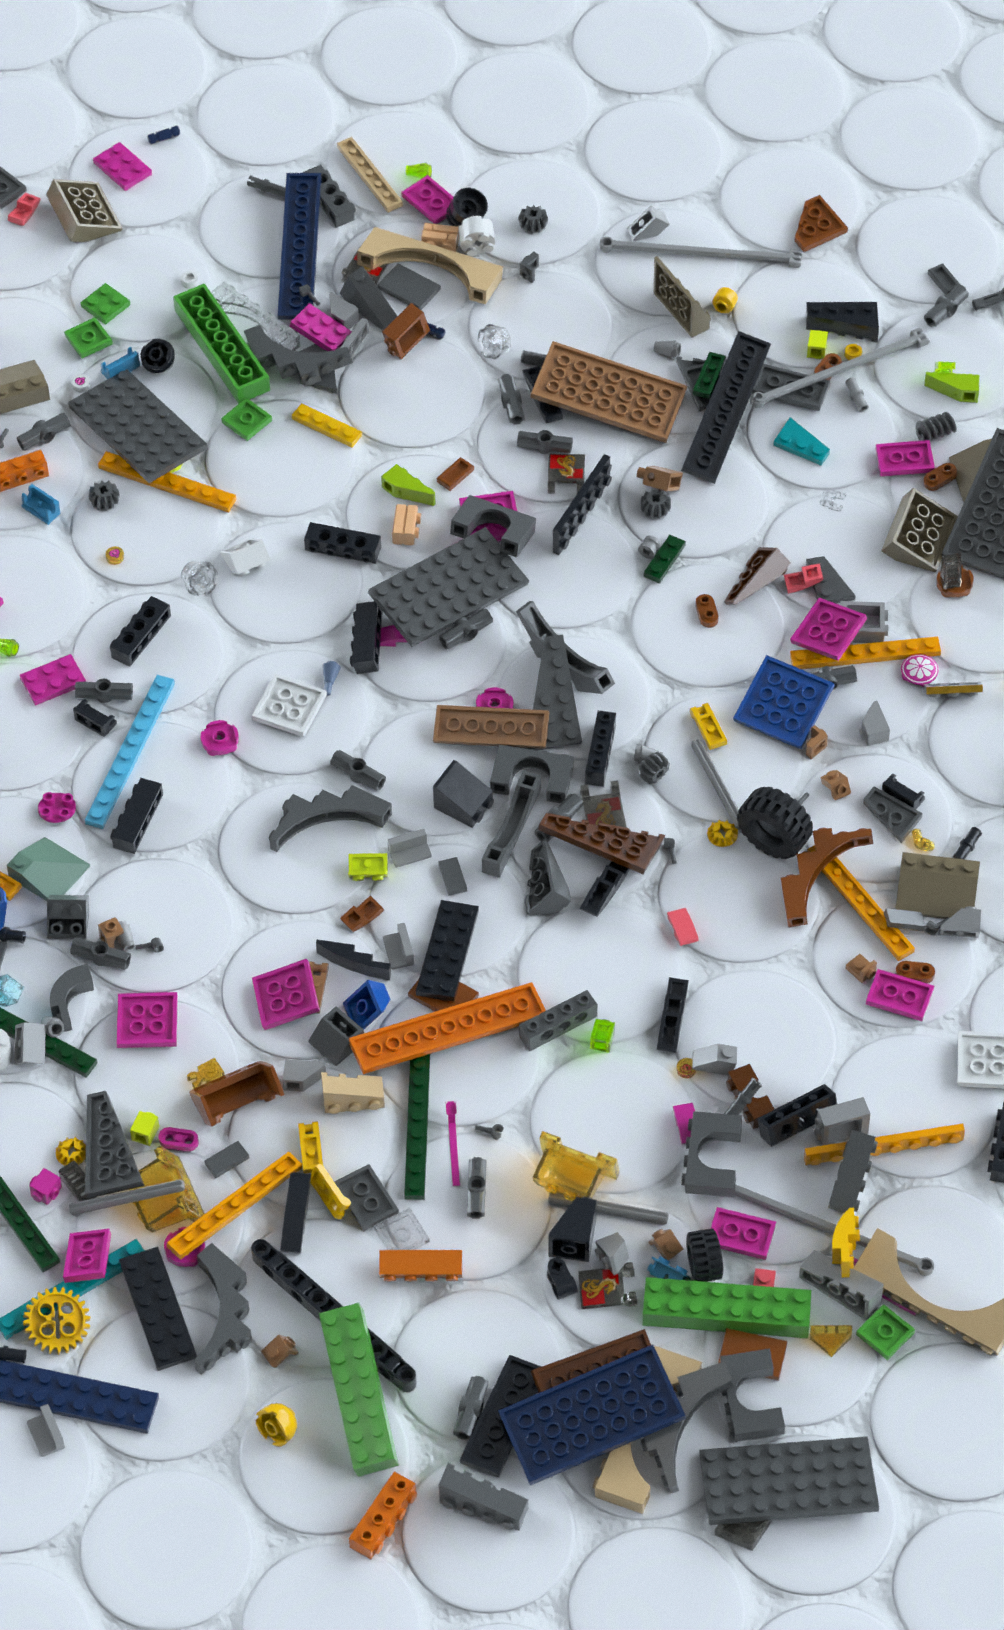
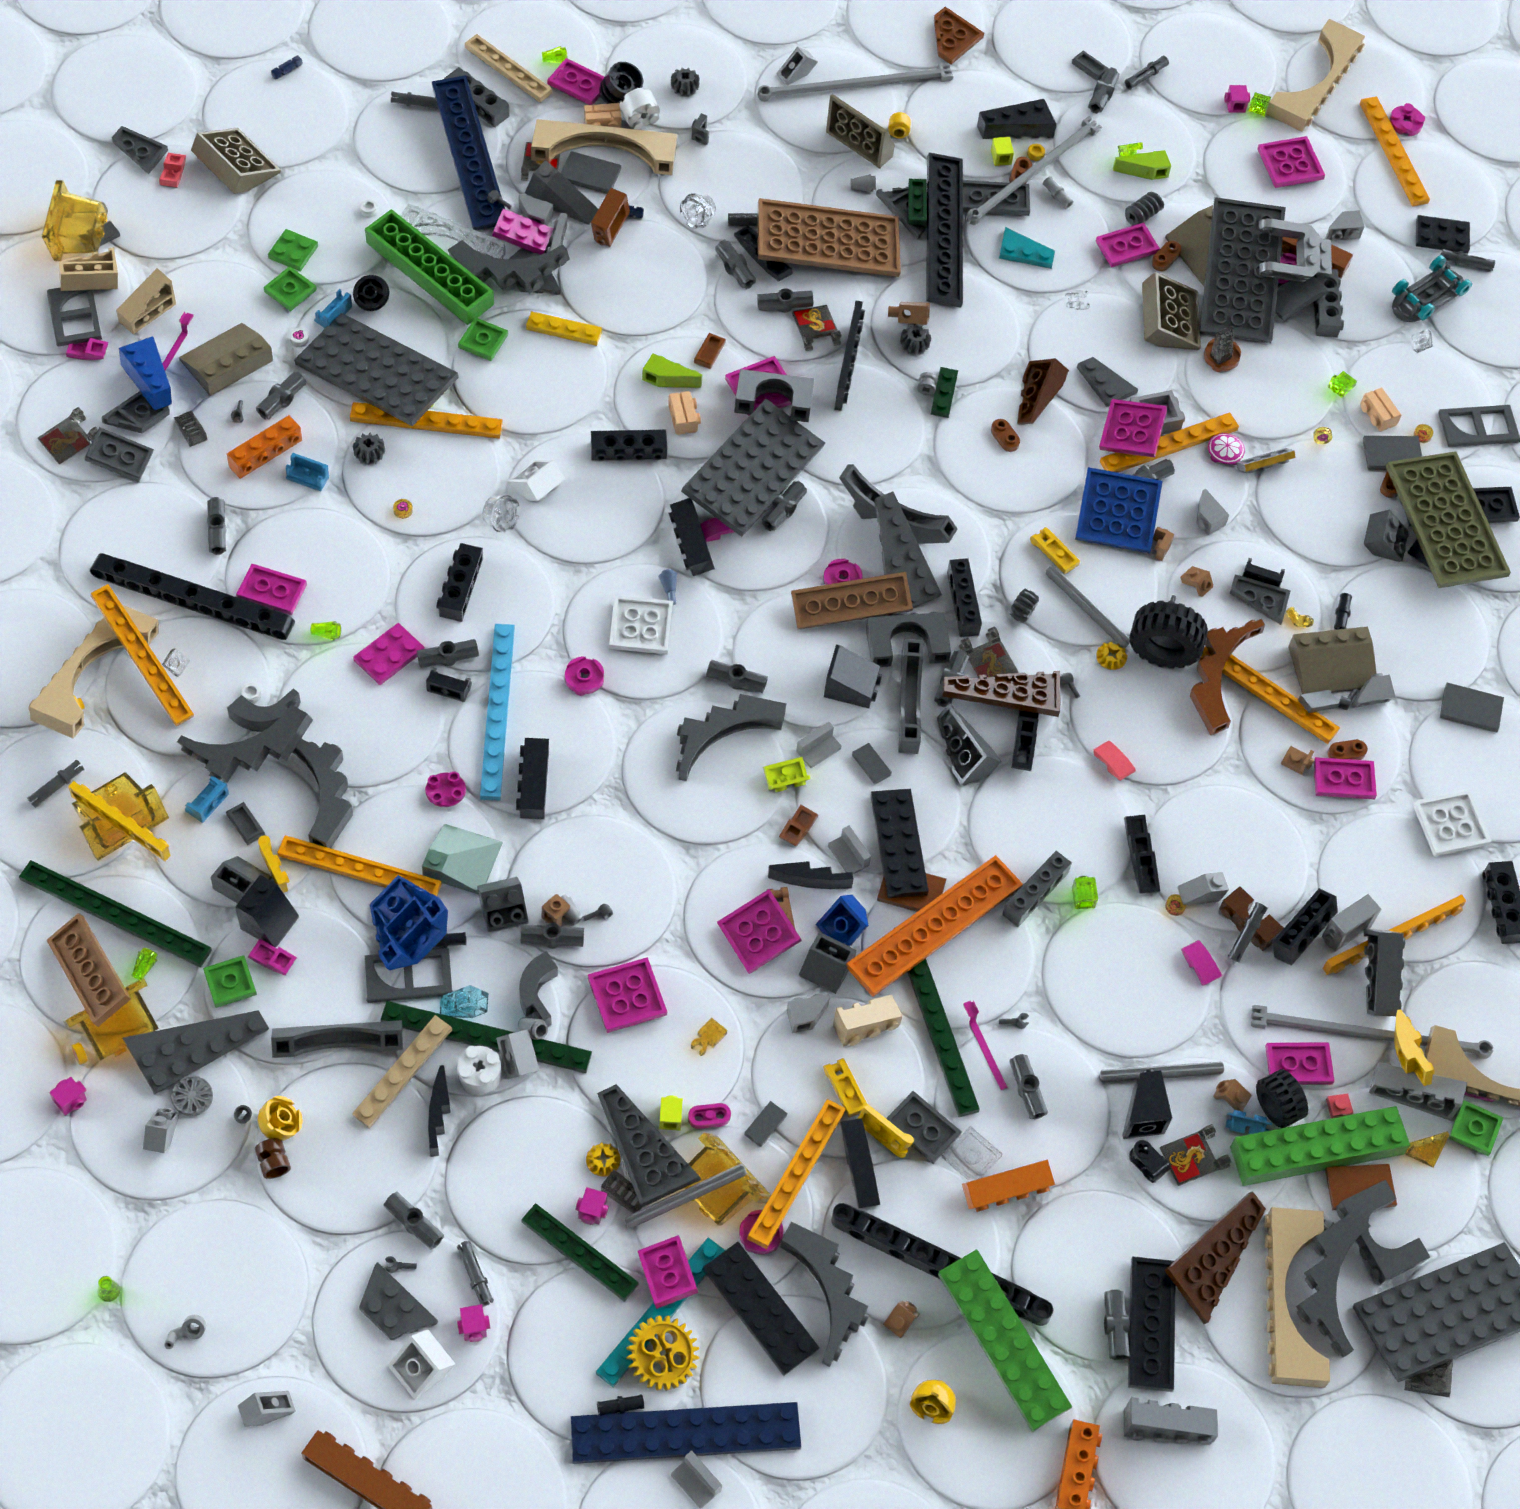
camera: 25 degrees left, 5 degrees up
dark pink plate [93,142,152,191] -> none
dark orange windscreen [189,1061,285,1127] -> none
dark blue plate [498,1344,686,1486] -> none
clear yellow windscreen [533,1131,620,1201] -> none
light grey slope [595,1232,629,1275] -> none
light grey cone [634,745,663,763] -> none
dark grey arch [681,1111,742,1197] -> none
coral slope [784,563,823,594] -> none

